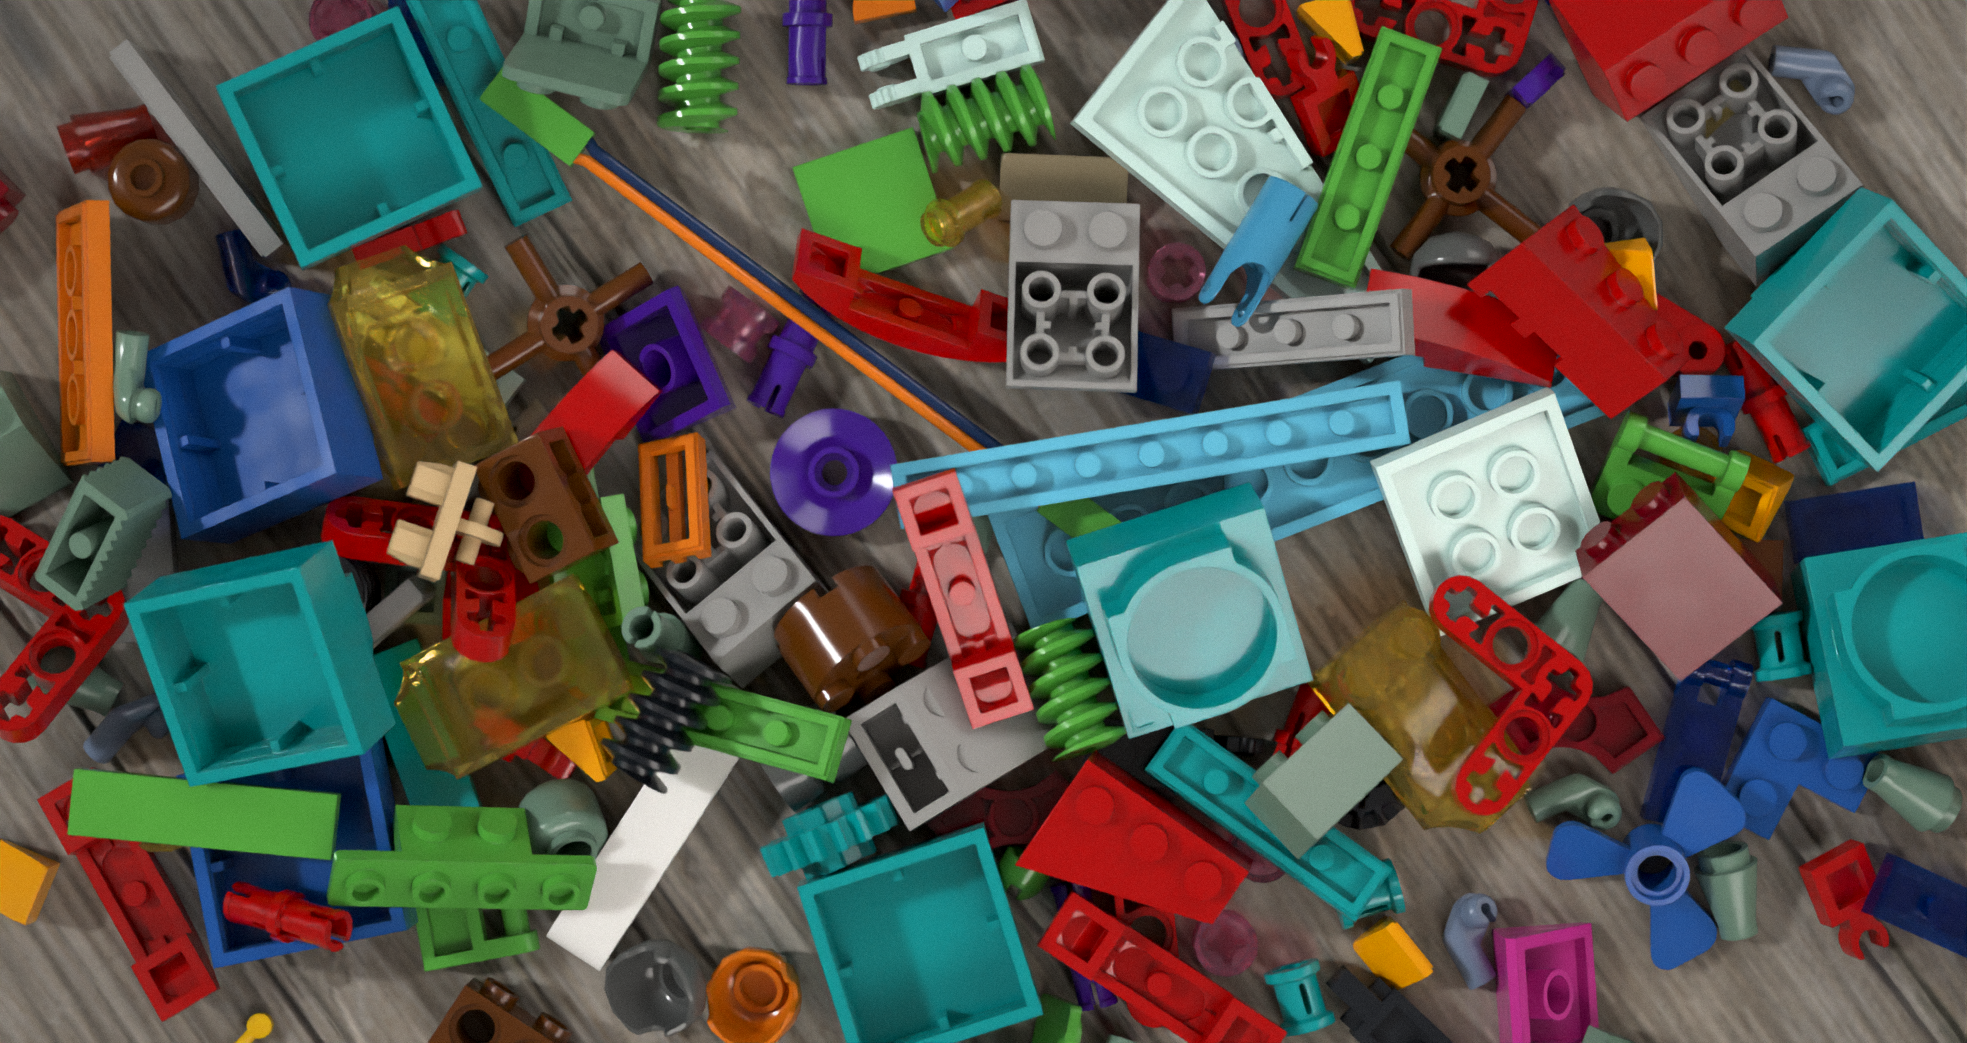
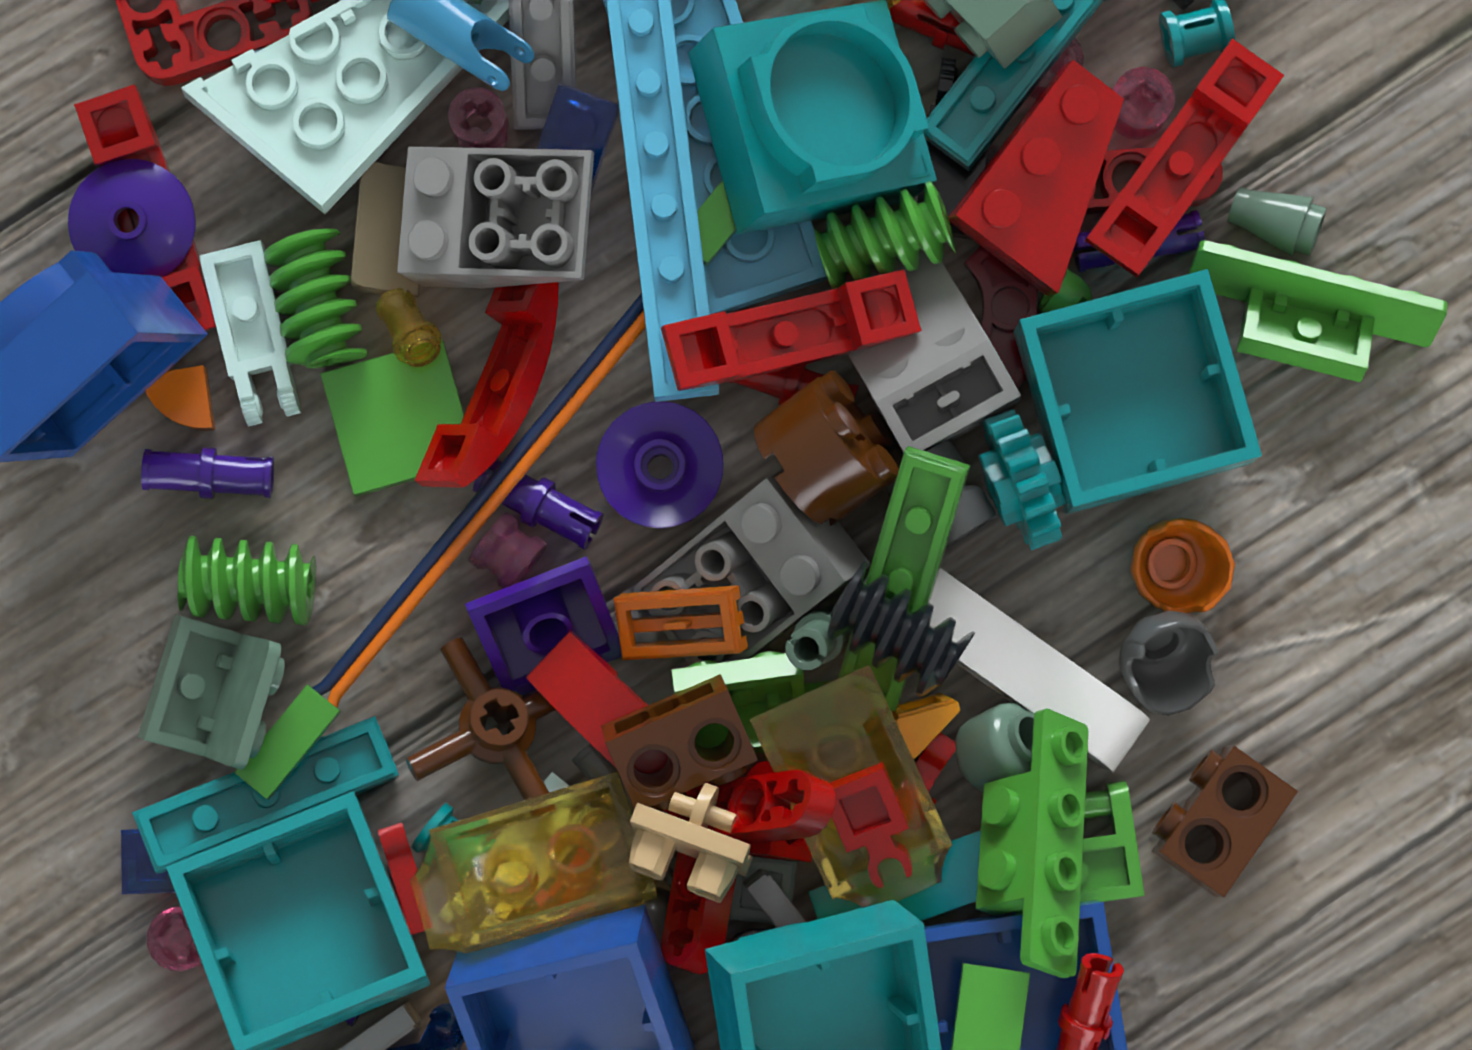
camera: 85 degrees left, 5 degrees down
none -> red plate [830,762,912,888]

